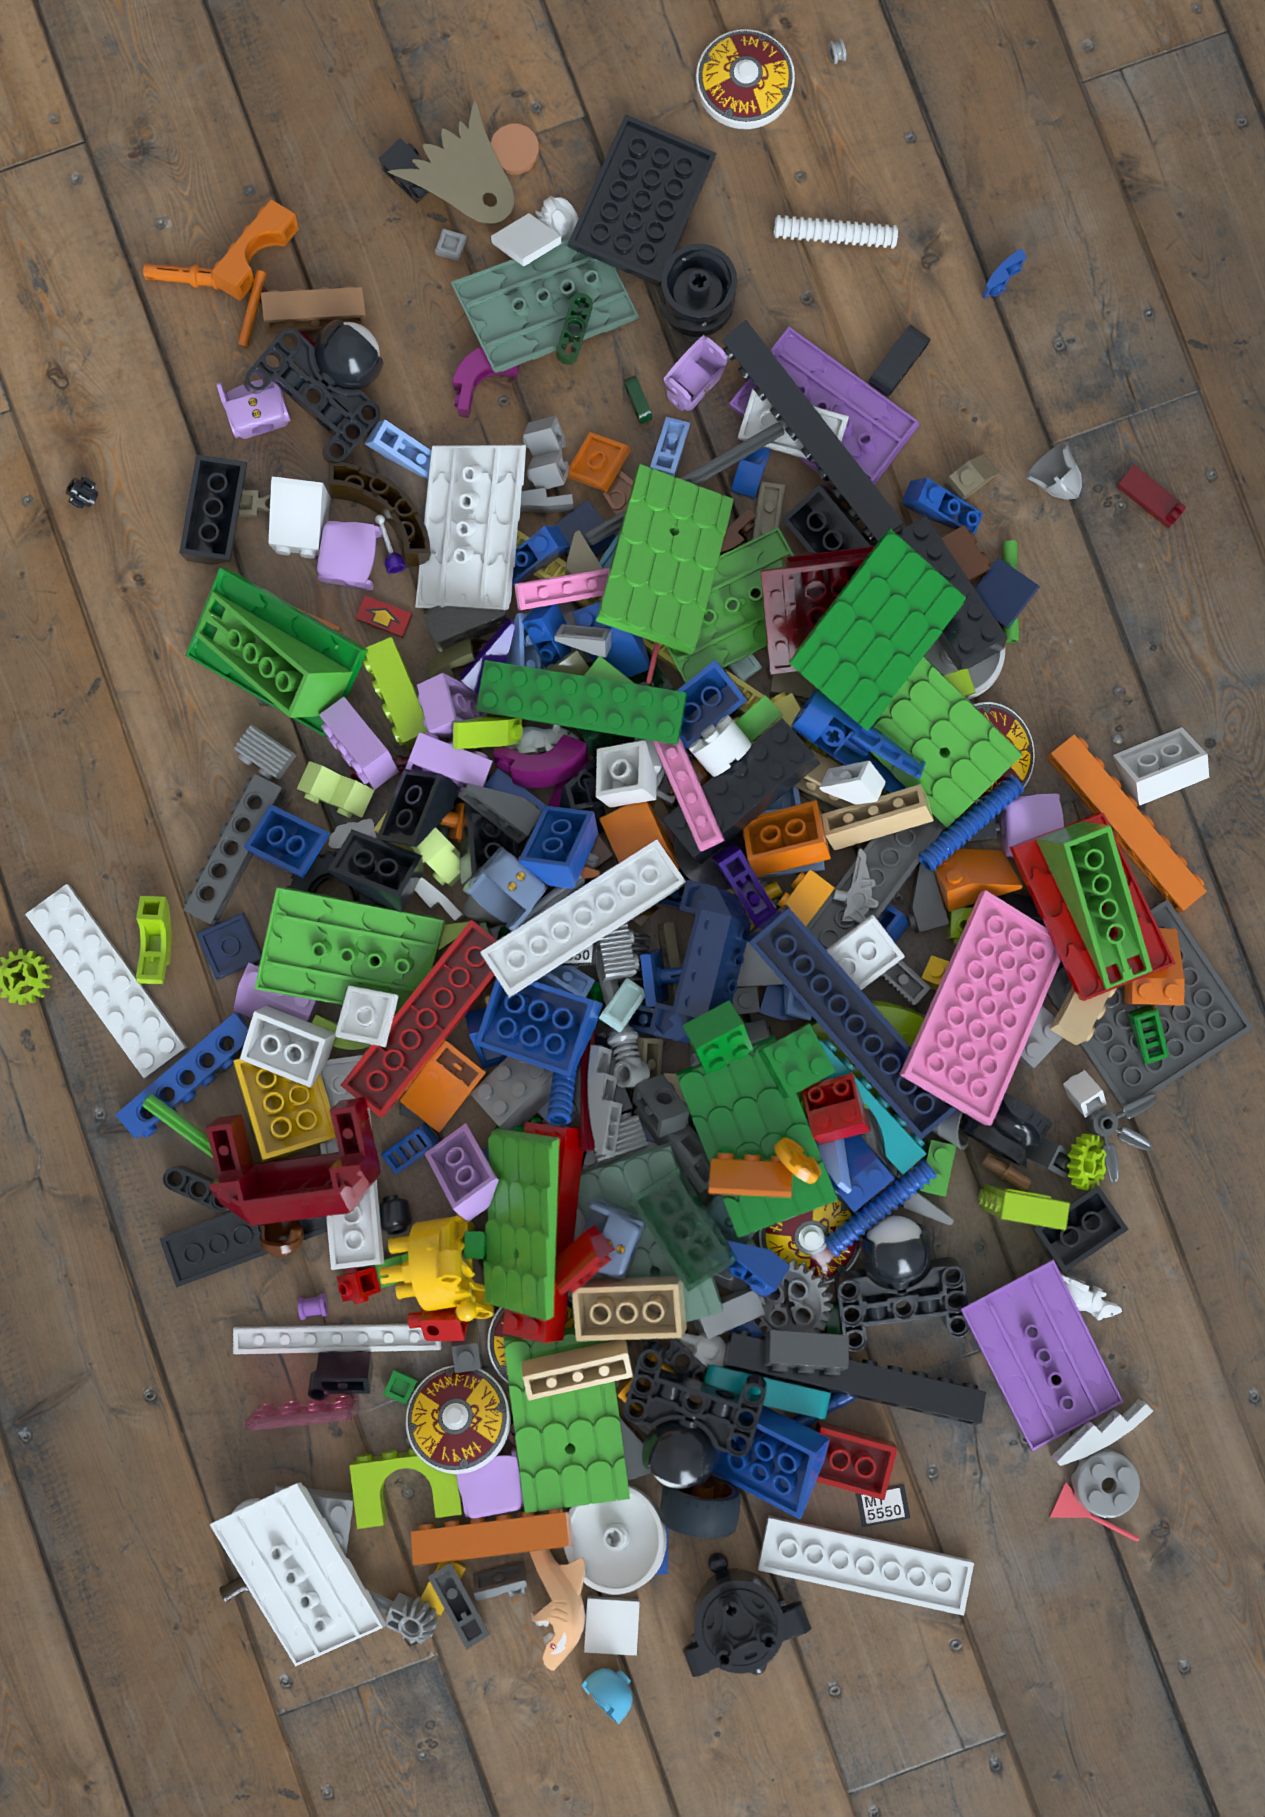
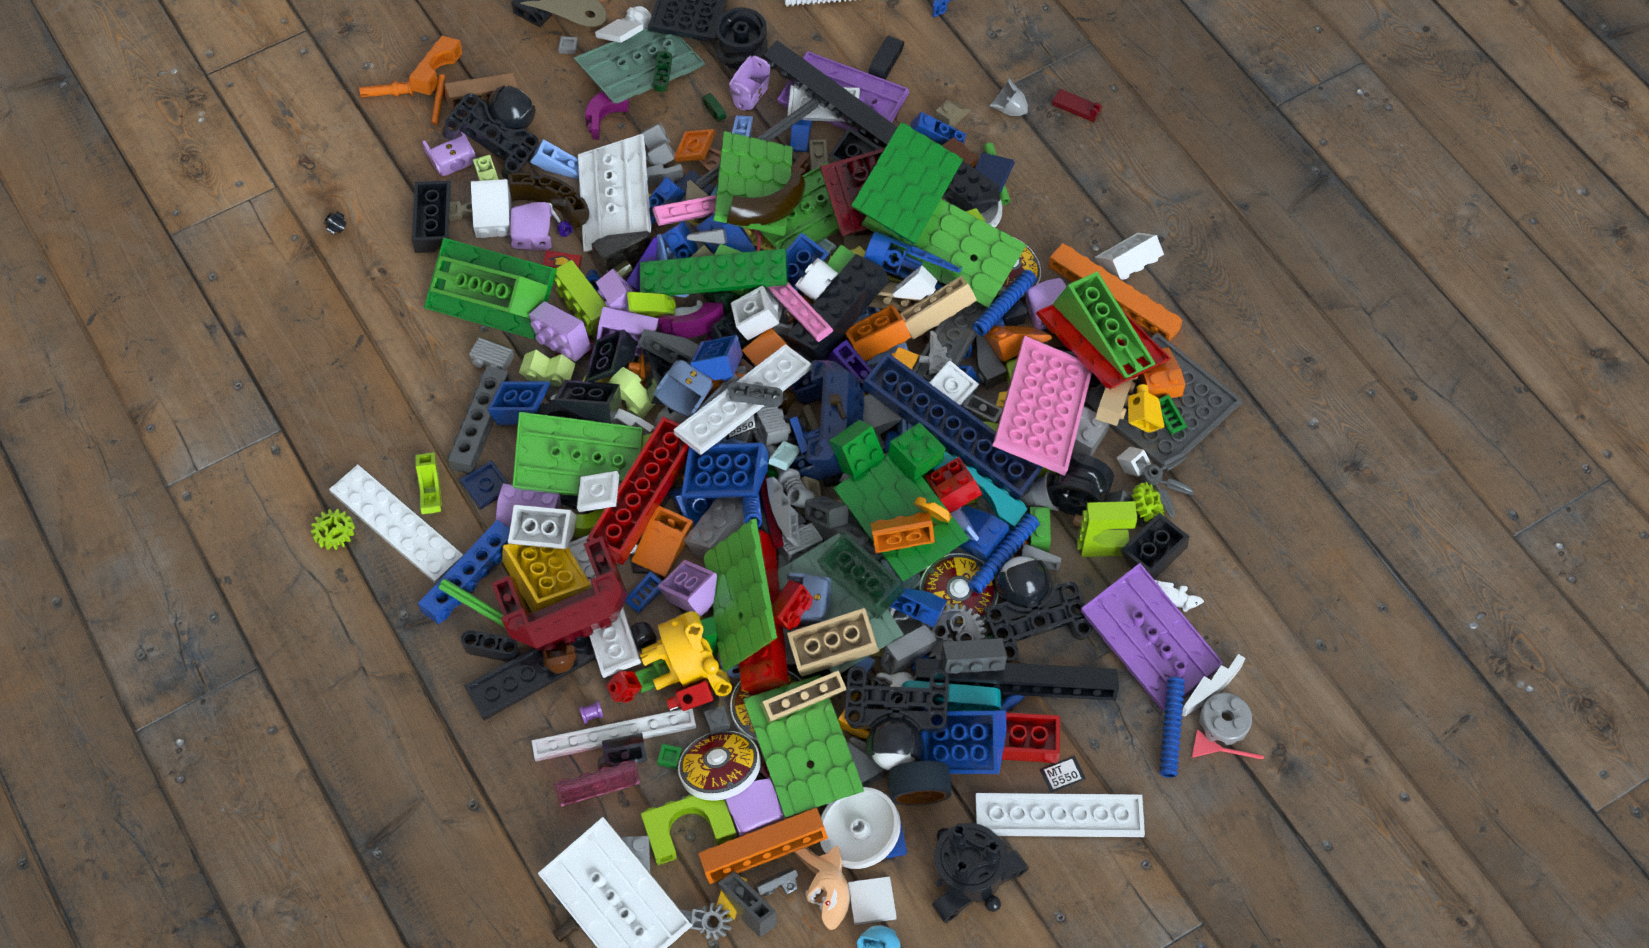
camera: 10 degrees left, 25 degrees down
none -> yellowish green slope [473,155,499,181]
none -> blue cone [586,270,600,291]
none -> dark brown brick [727,170,806,226]
none -> dark grey beam [728,382,783,407]
none -> dark brown hand [829,394,846,419]
none -> yellow torso [1128,384,1164,433]
none -> blue piece [1159,677,1185,778]

